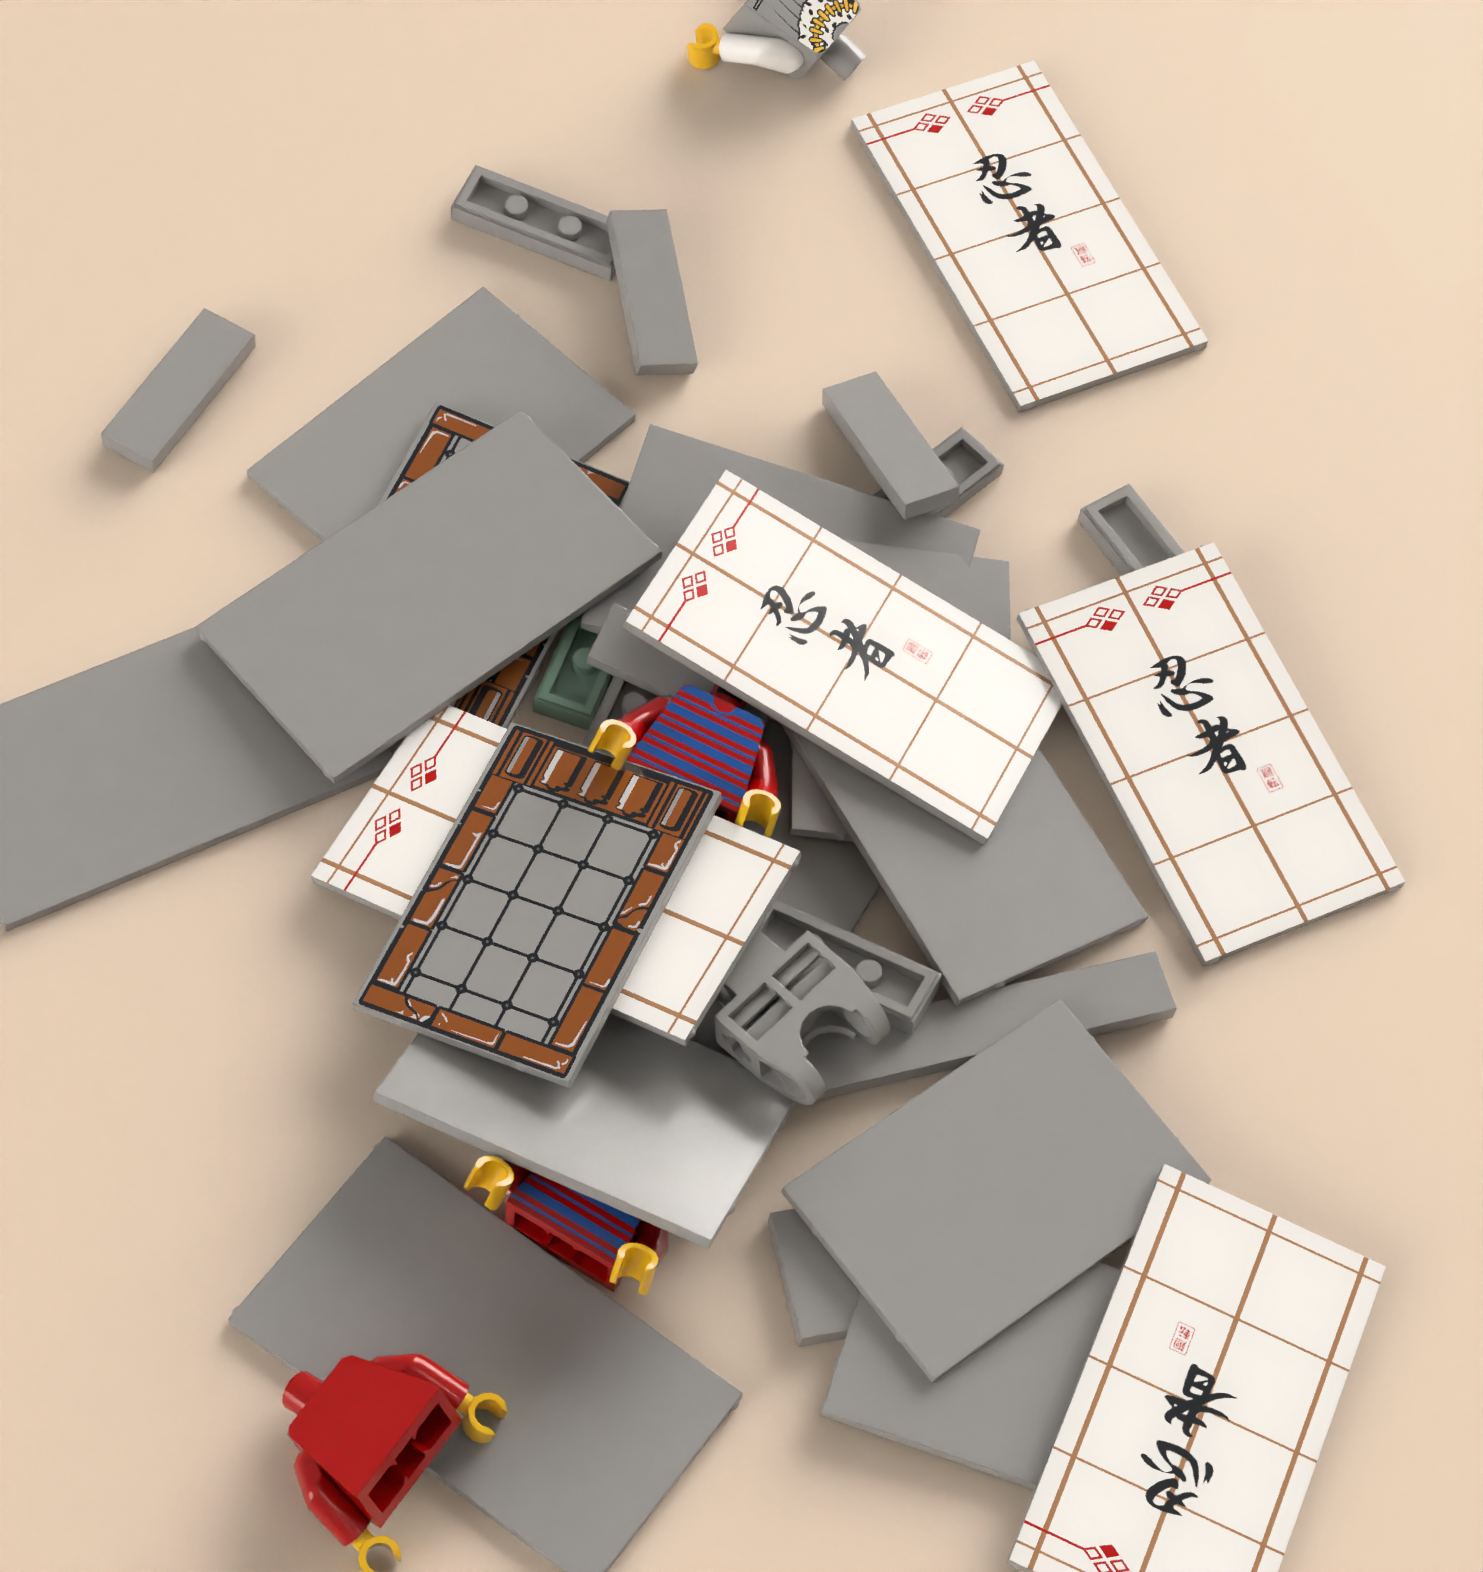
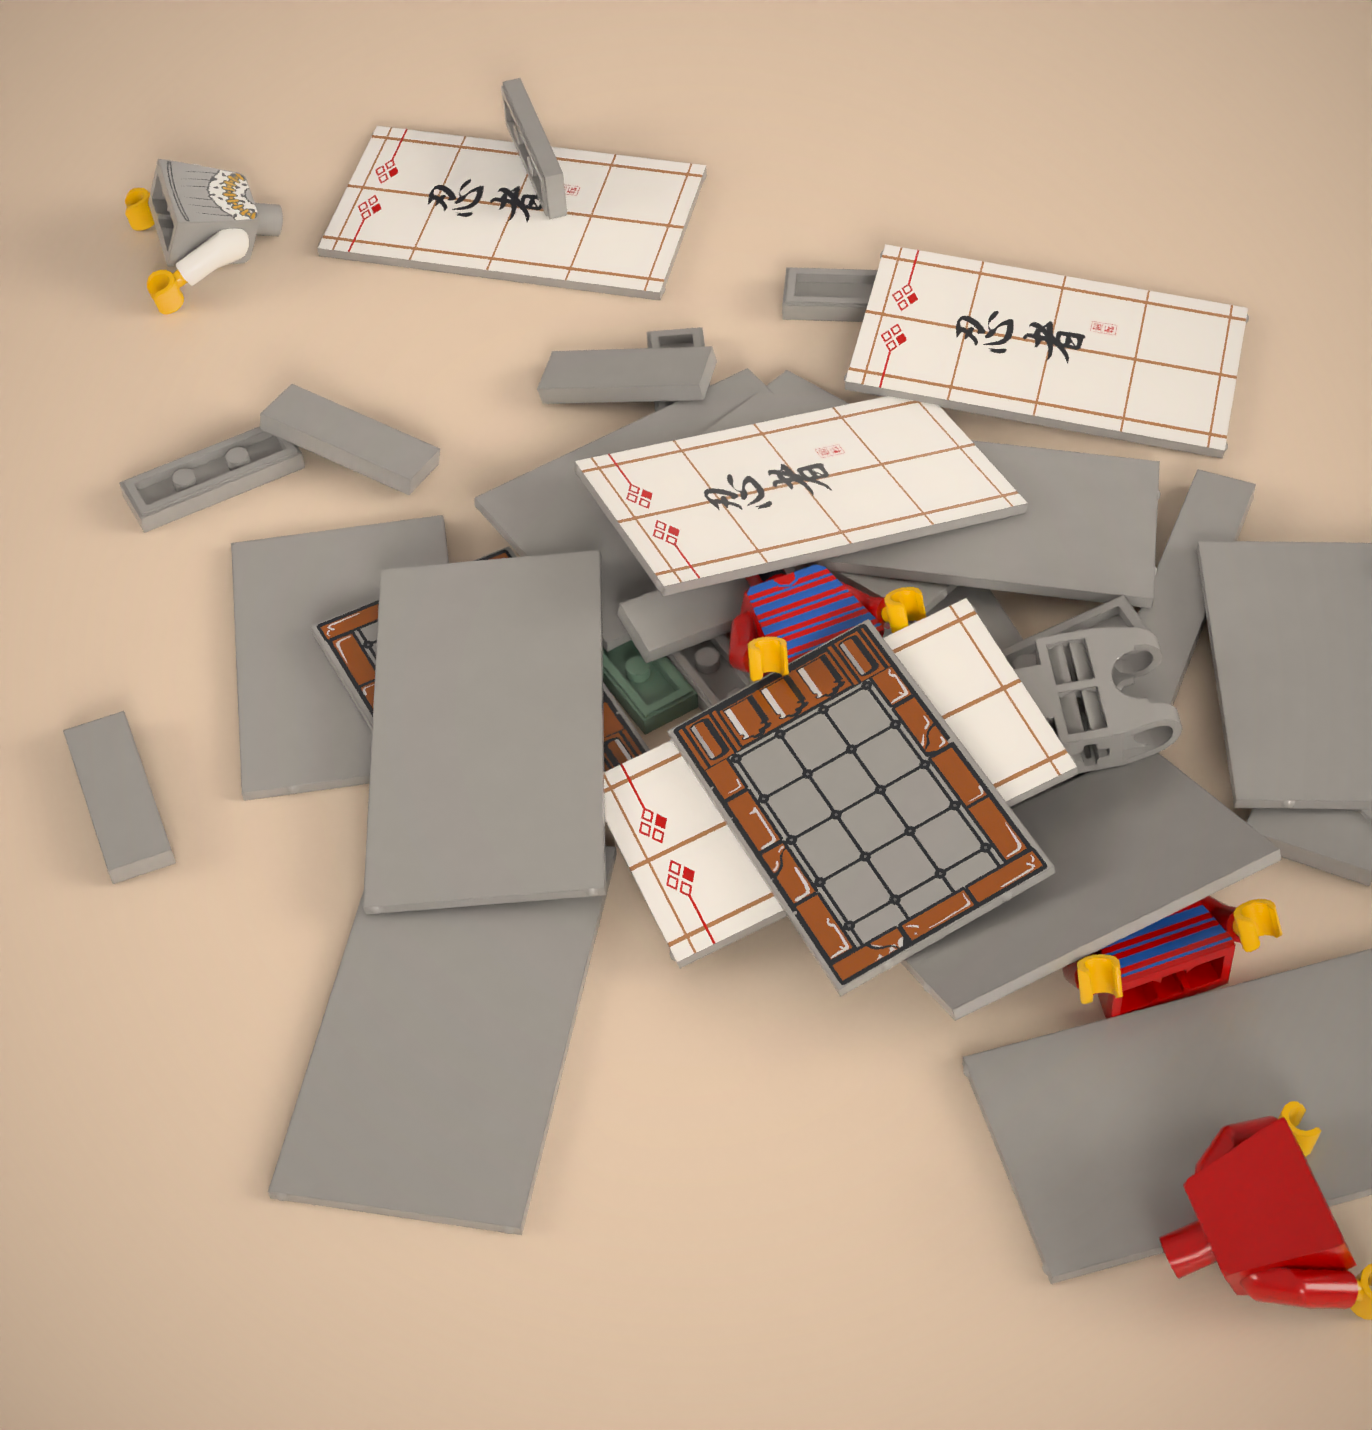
camera: 40 degrees left, 10 degrees down
none -> light grey tile [501,78,567,220]

